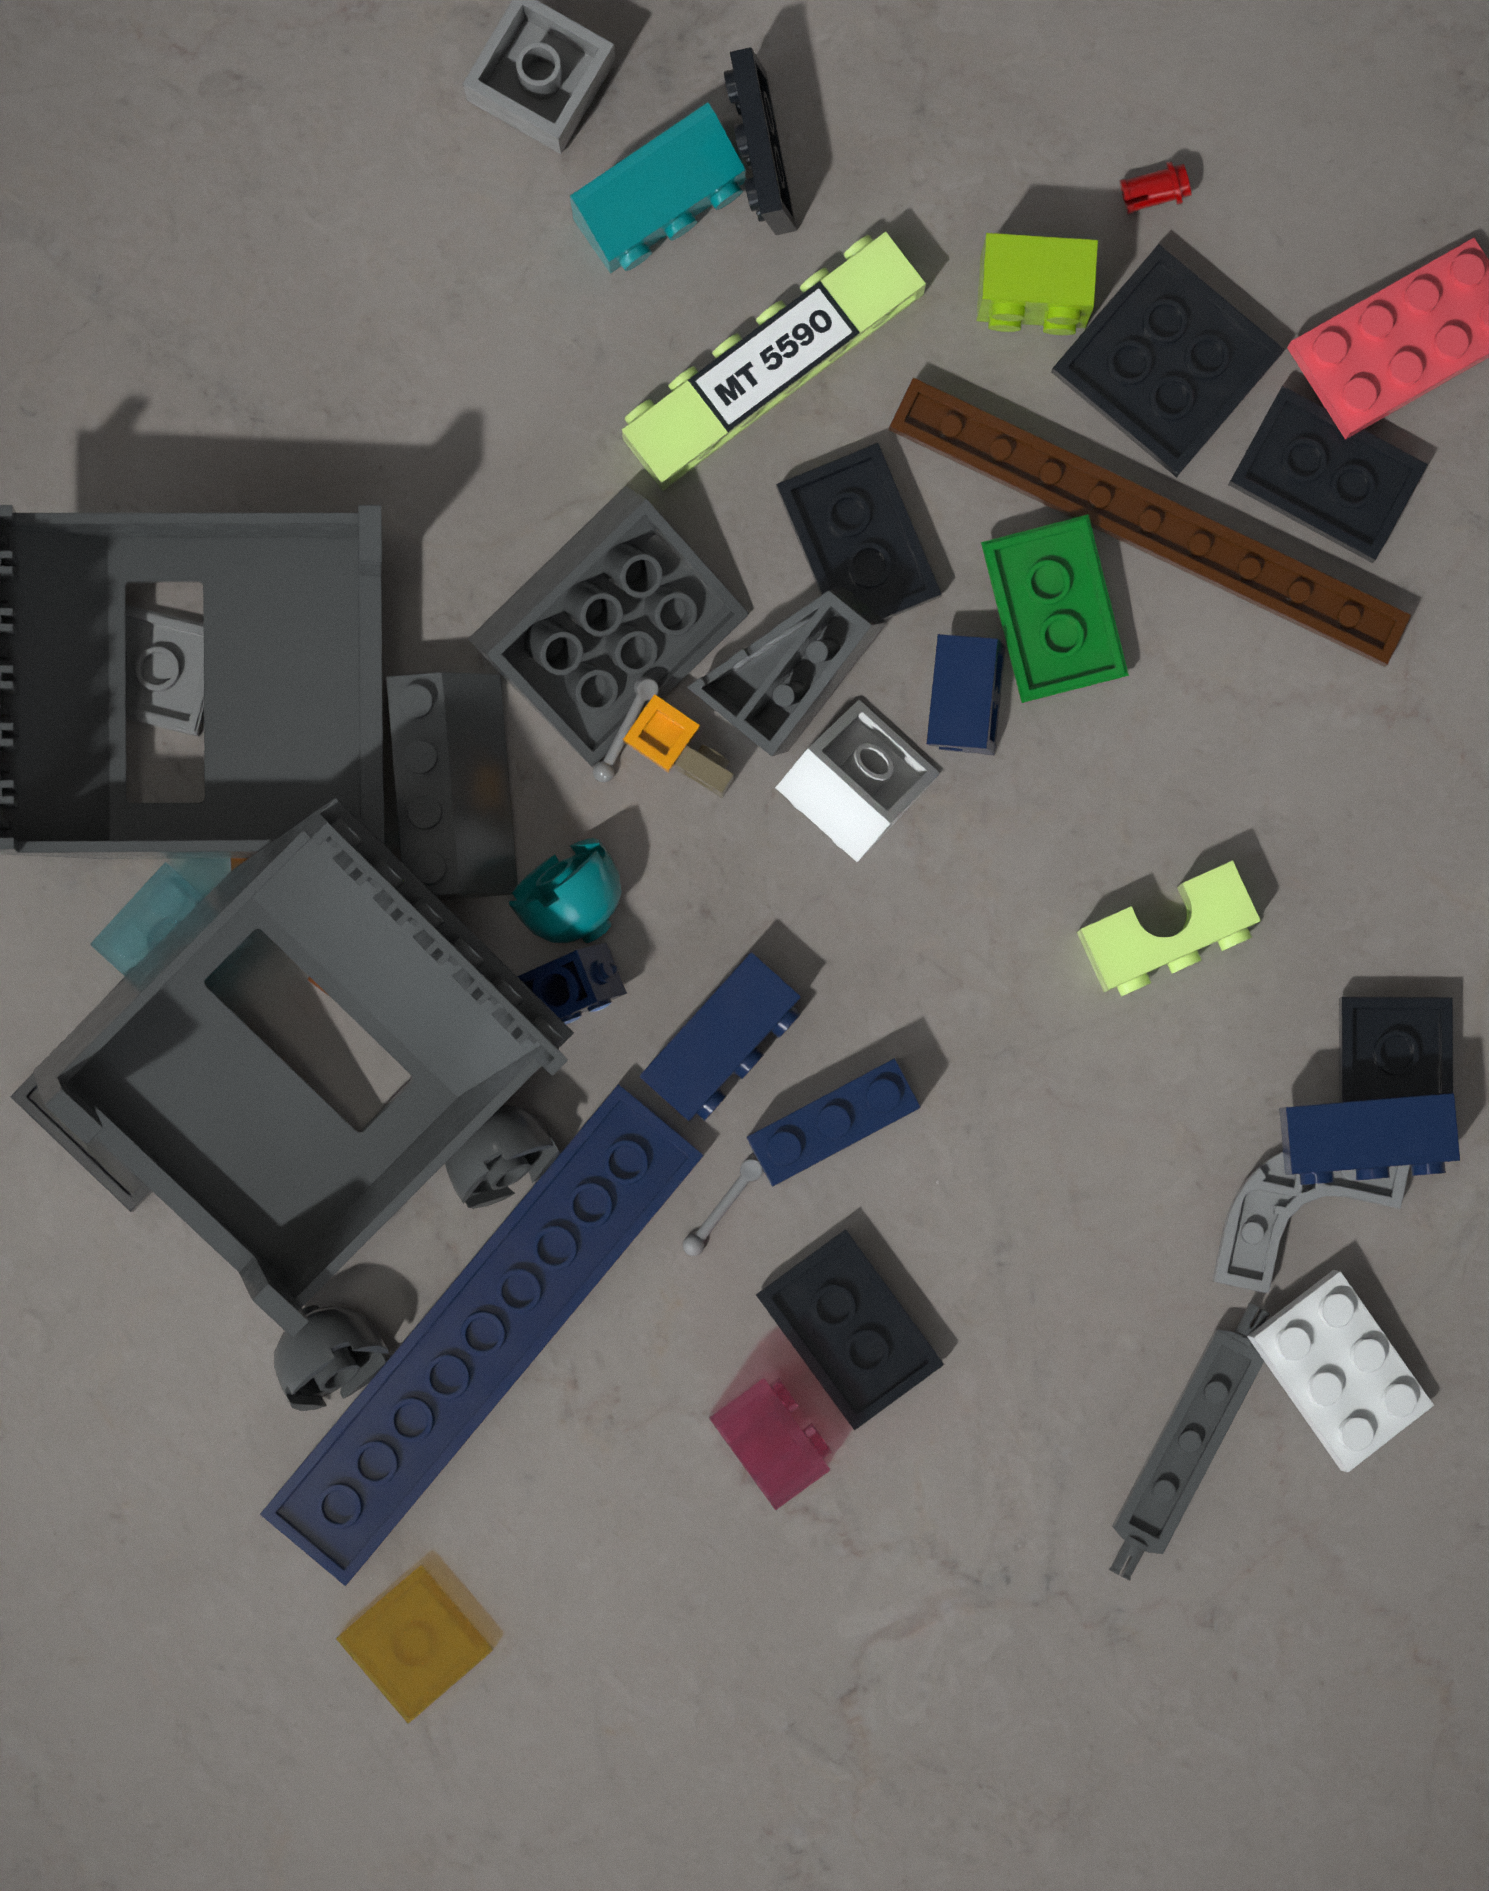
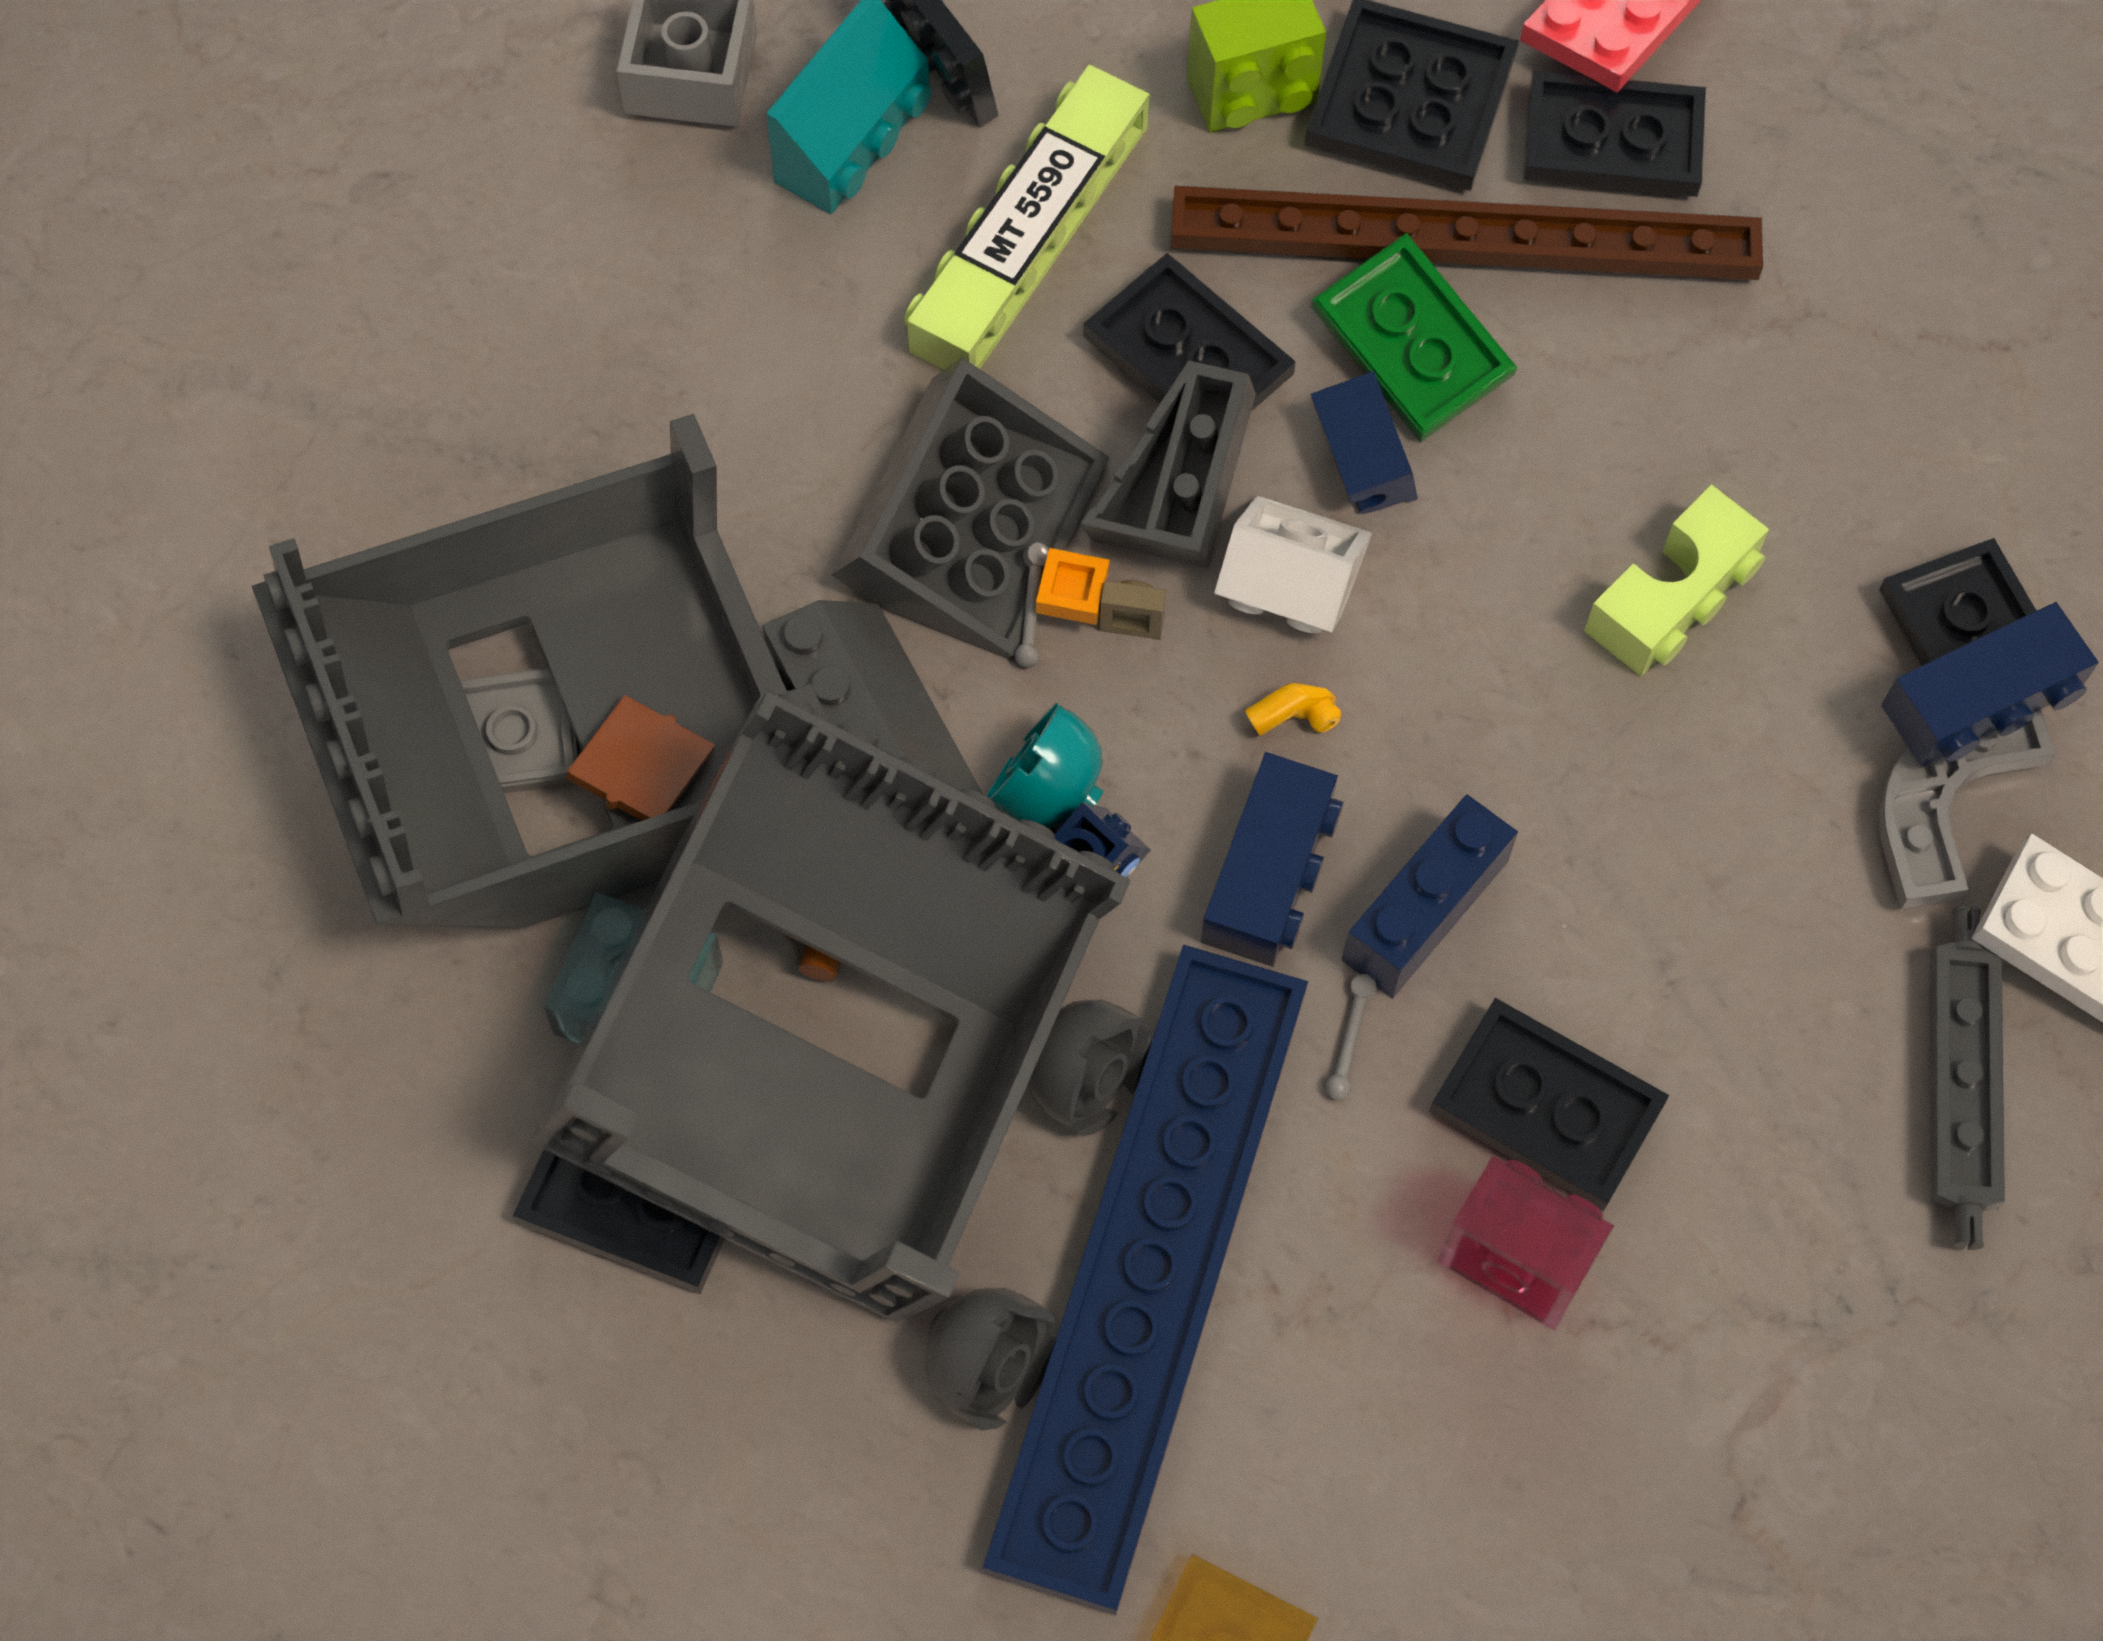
camera: 20 degrees left, 20 degrees down
none -> dark orange piece [566,695,715,821]
none -> yellow arm [1244,683,1342,736]

